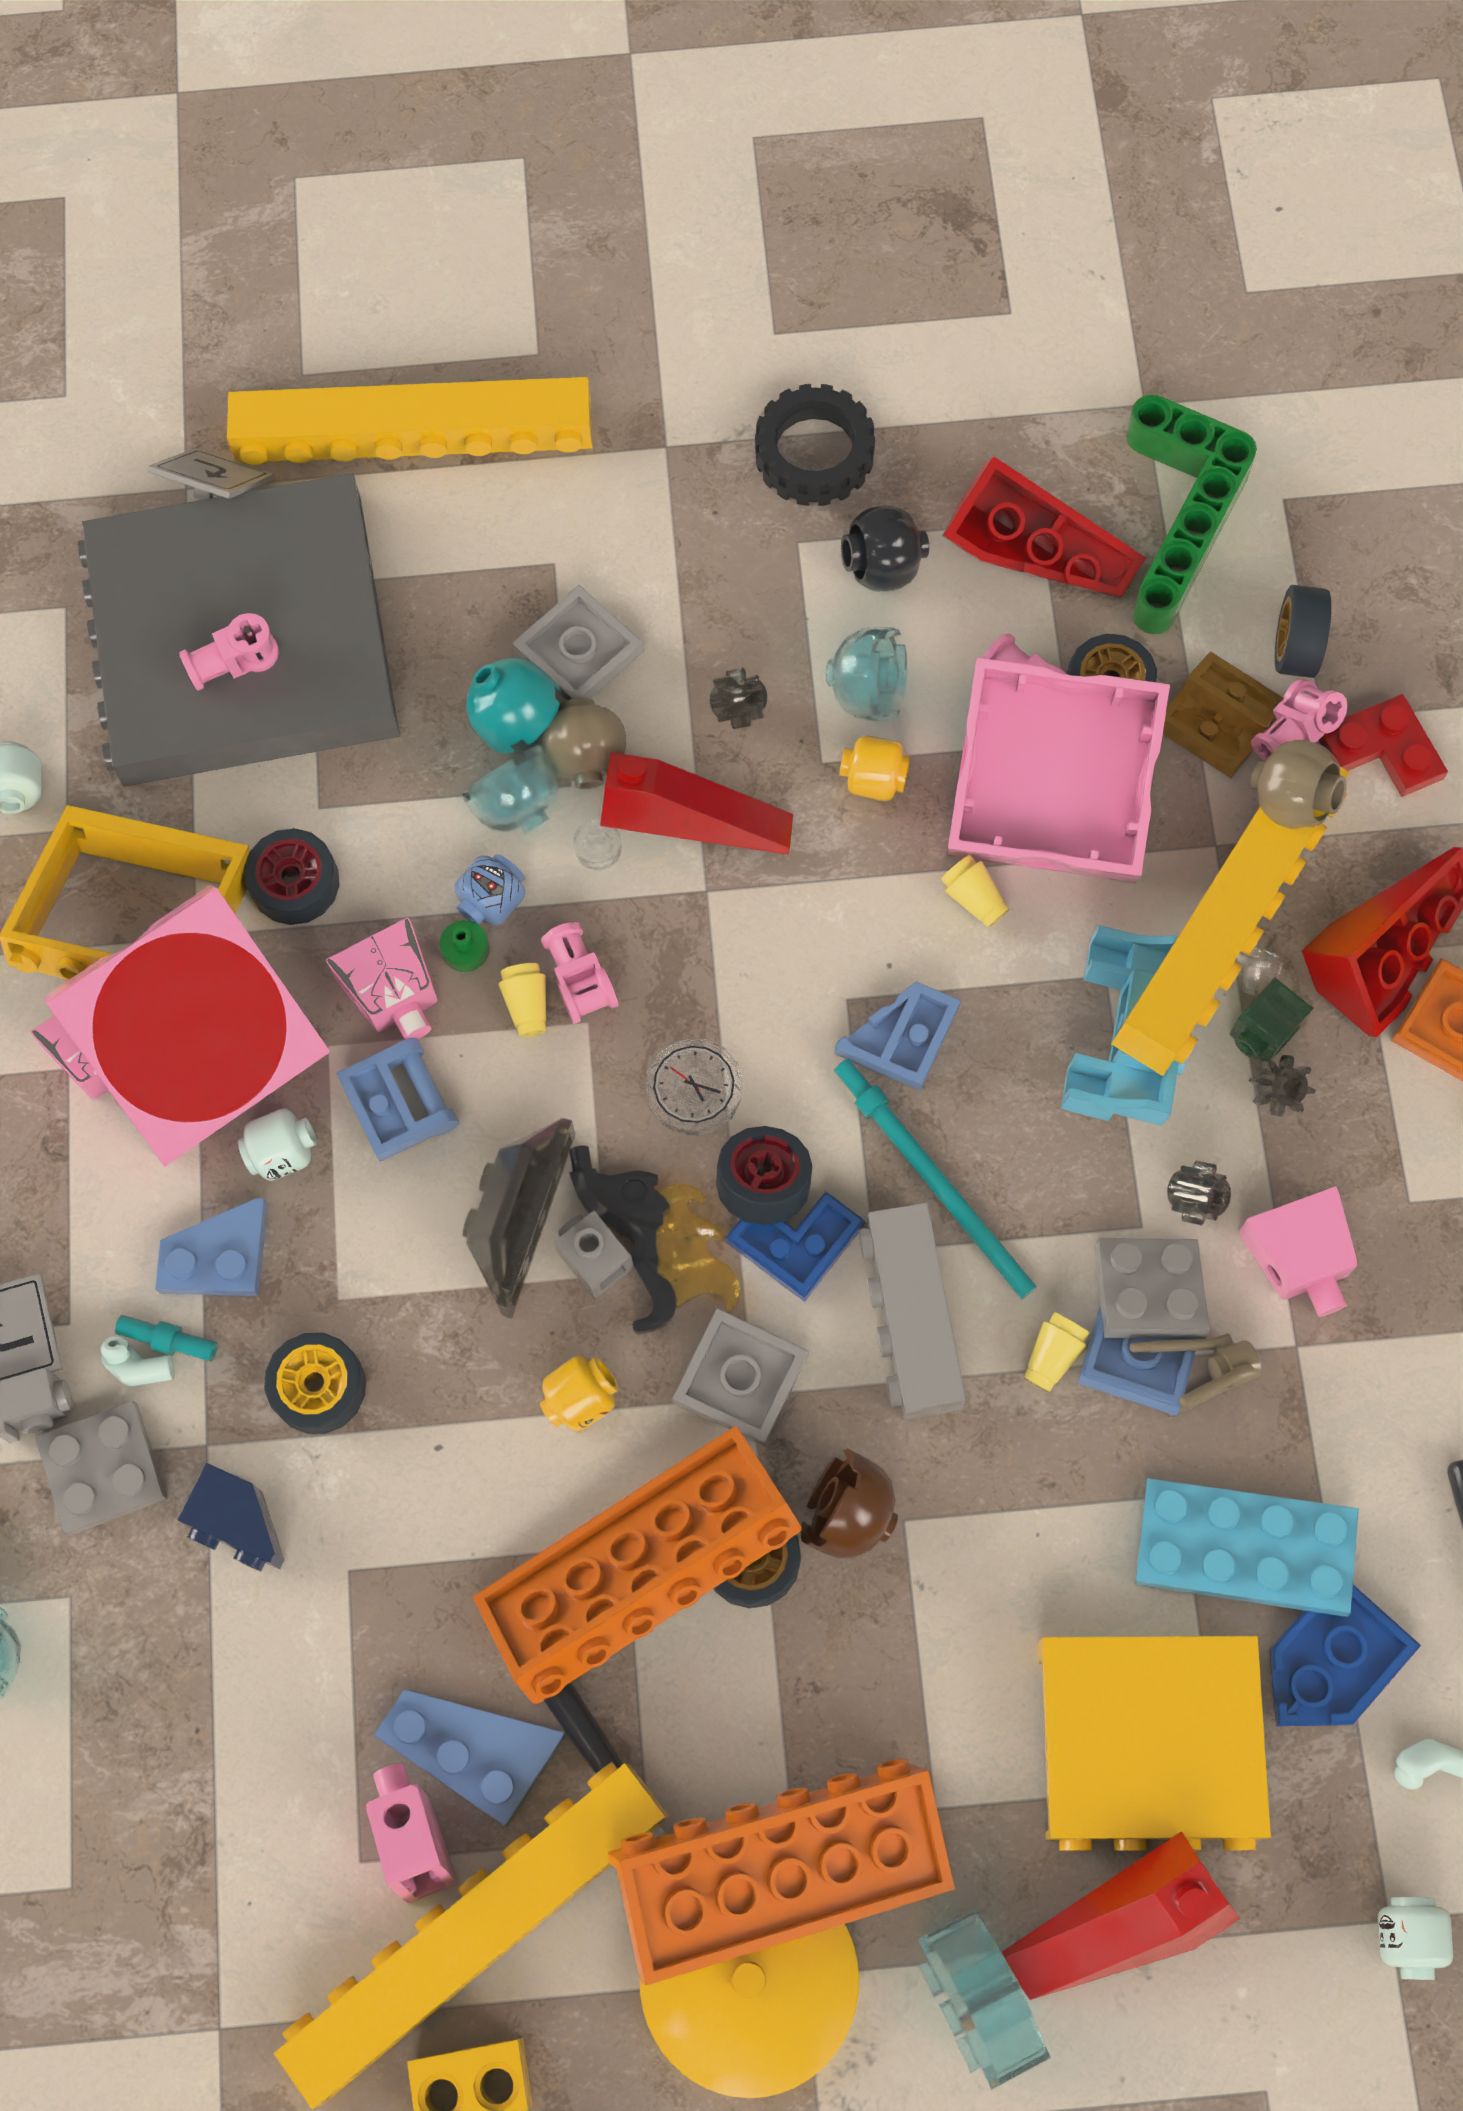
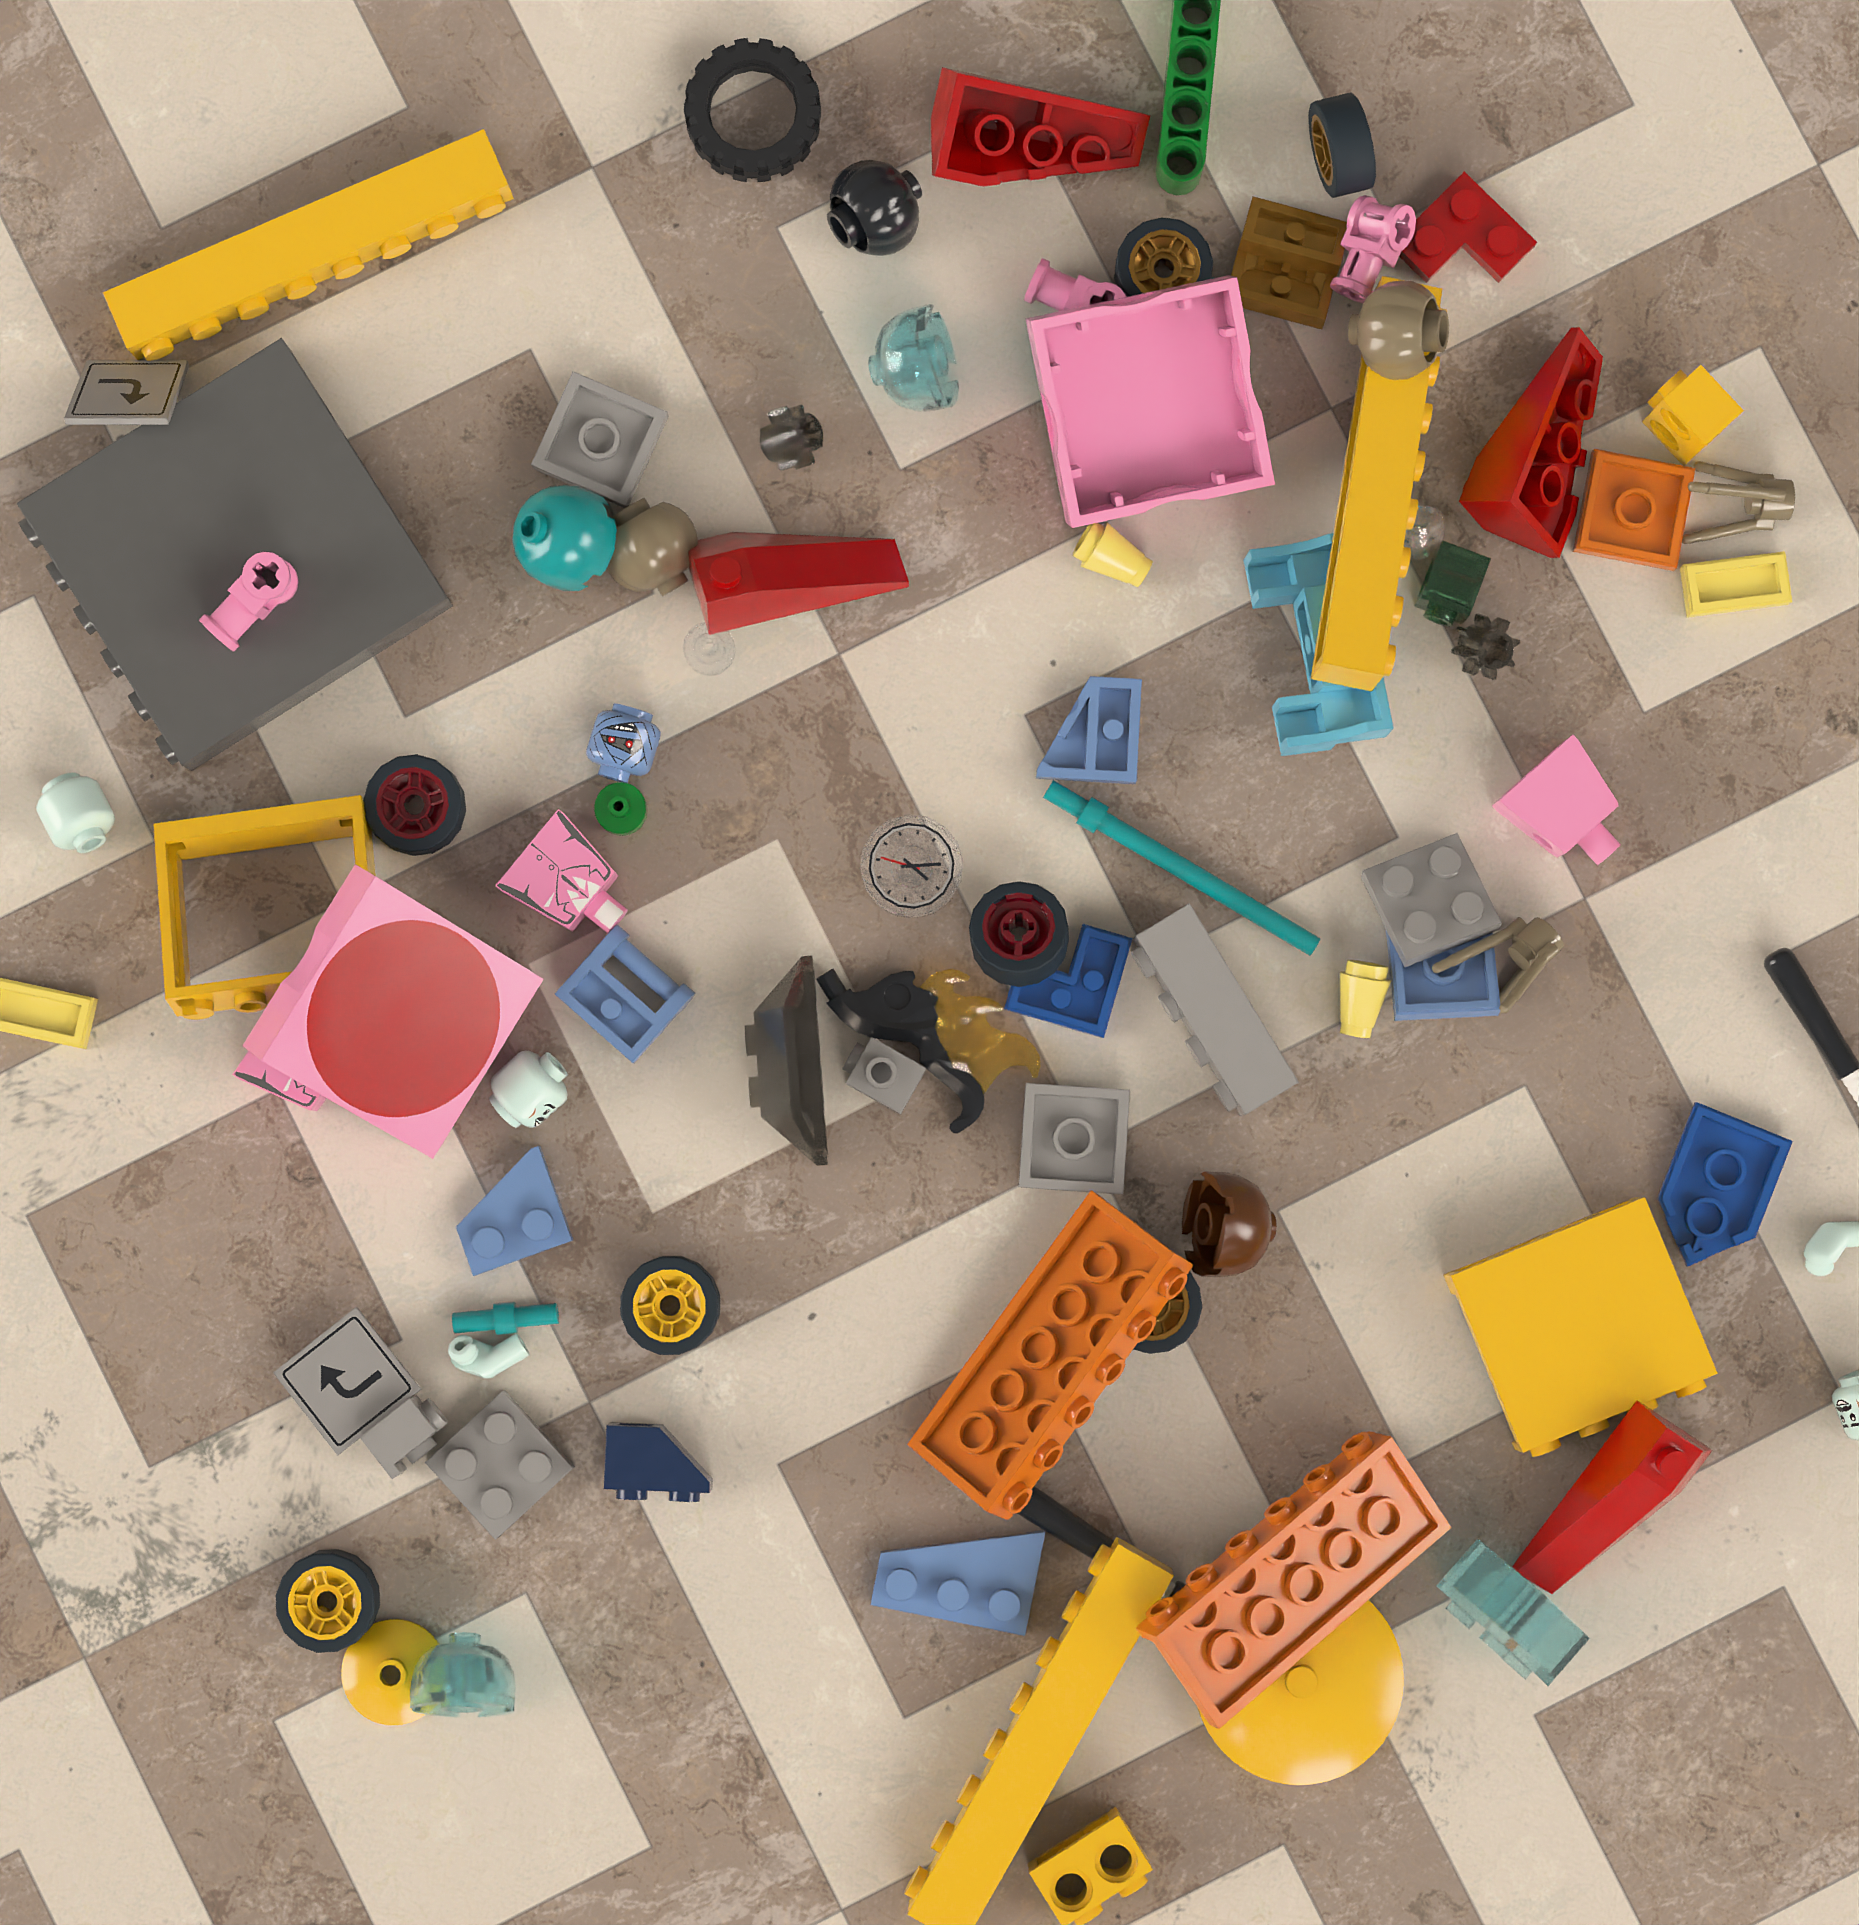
camera: 30 degrees left, 15 degrees up
bright pink torso [366,1763,458,1903] -> none
clear light blue cylinder [461,745,559,834] -> none
light yellow cone [498,963,547,1038] -> none
yellow head [540,1355,619,1432] -> none
bright pink connector [541,922,619,1024] -> none
yellow head [839,735,911,802] -> none
medium azure plate [1135,1478,1359,1617] -> none
clear smoke gear [1167,1160,1231,1226] -> none

